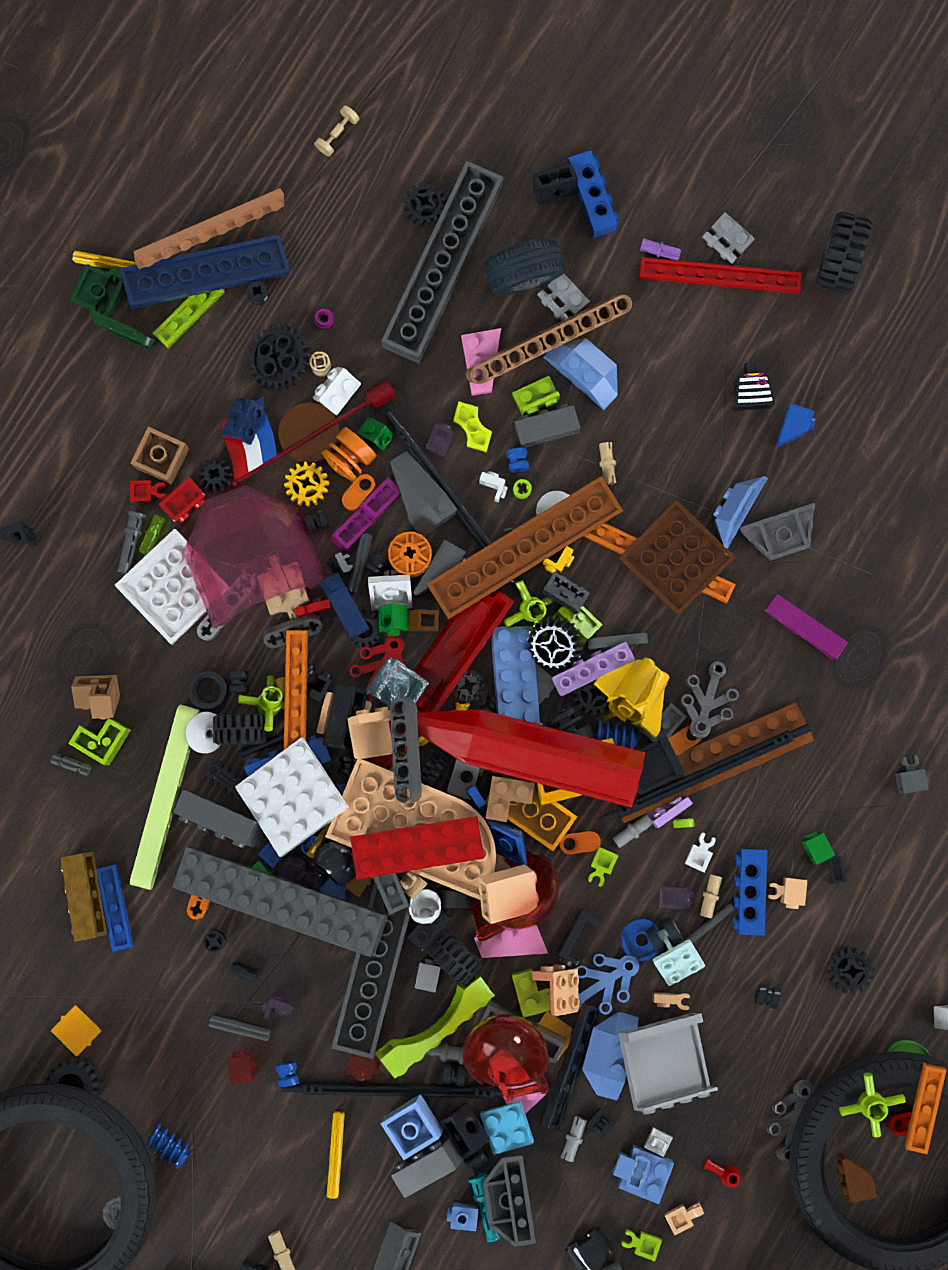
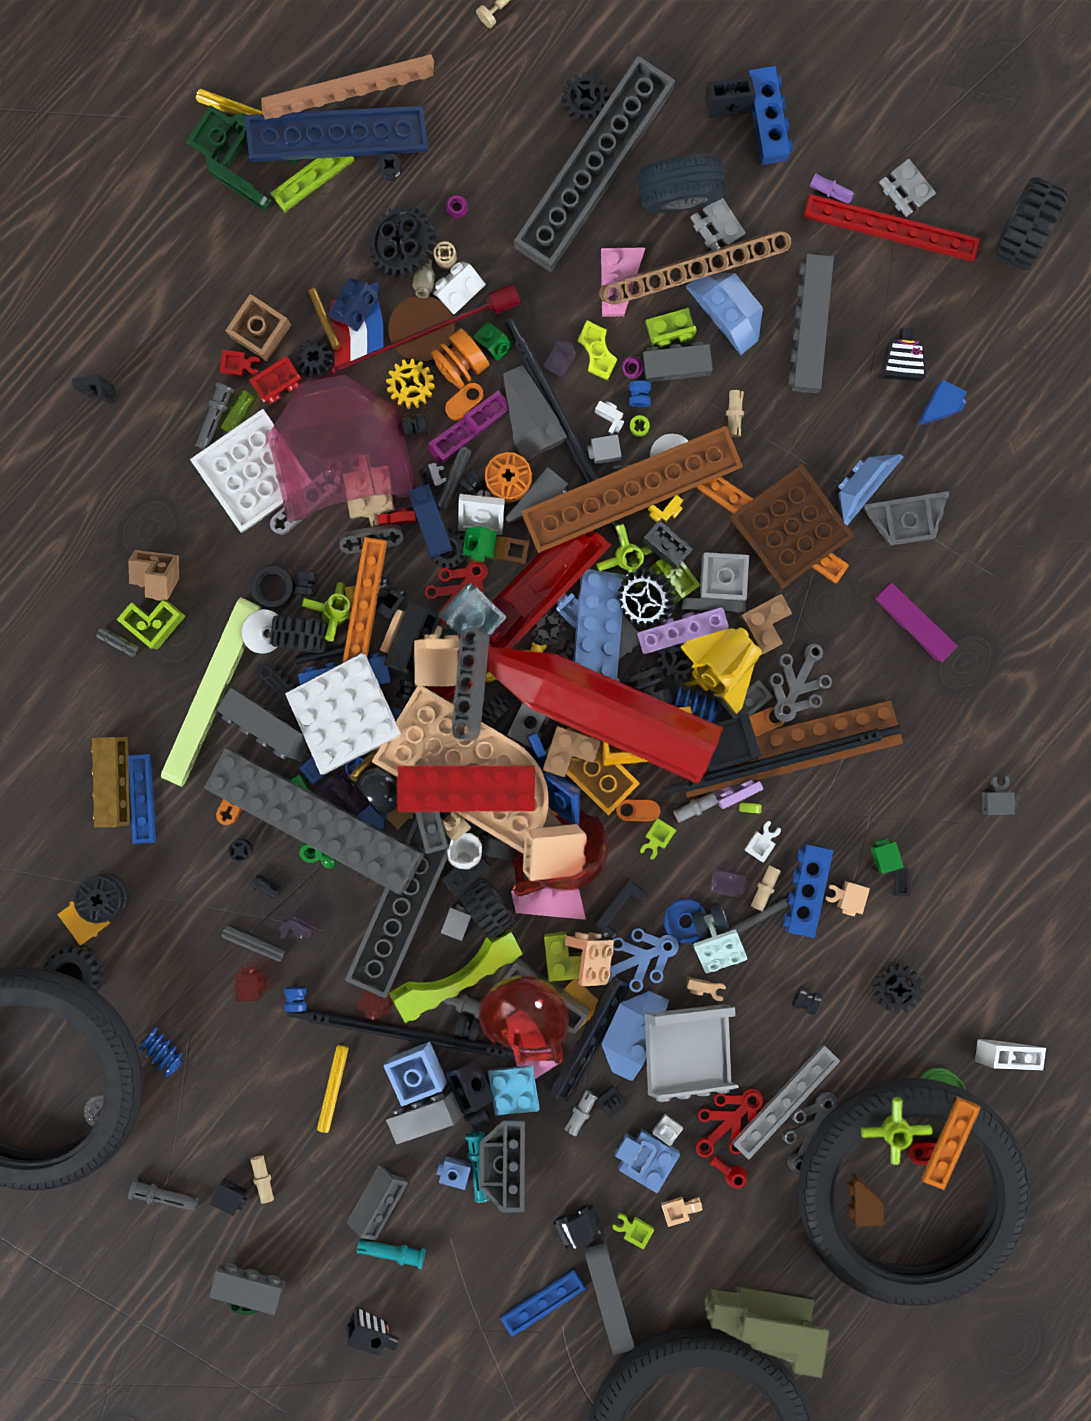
camera: 15 degrees right, 5 degrees up
none -> black wheel [73,873,130,924]
none -> green plate [299,842,338,868]
none -> pearl gold bar [308,288,341,350]
none -> dark tan plant [412,258,435,298]
none -> medium blue bracket [556,593,578,629]
none -> light grey brick [587,435,621,465]
none -> magenta plate [622,356,644,379]
none -> red plant [695,1089,763,1157]
none -> light grey container [699,552,749,601]
none -> light grey plate [731,1044,840,1159]
none -> medium nougat brick [739,594,792,655]
none -> dark grey brick [788,254,834,394]

